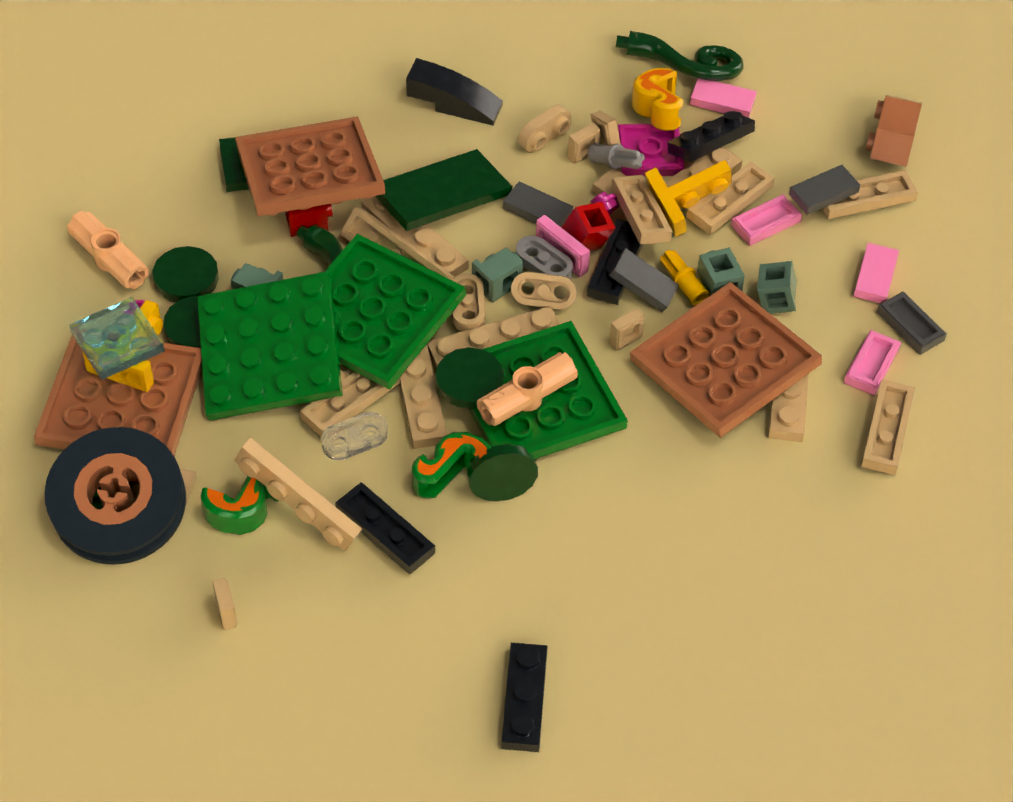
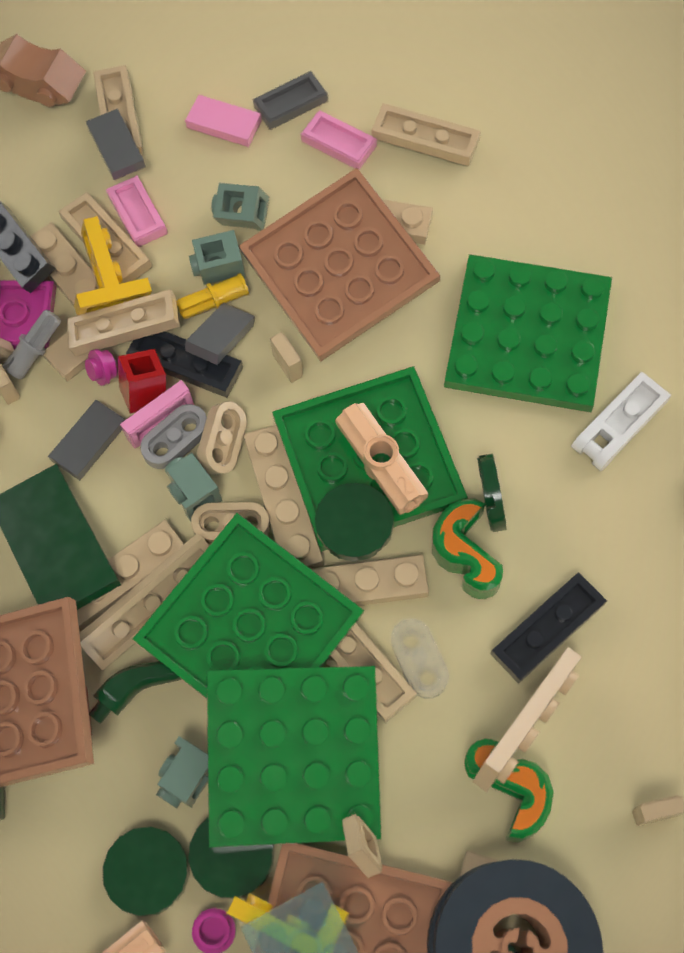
camera: 80 degrees left, 15 degrees up
none -> tan tile [342,814,382,878]
none -> green plate [444,254,612,413]
none -> white plate [571,372,671,471]

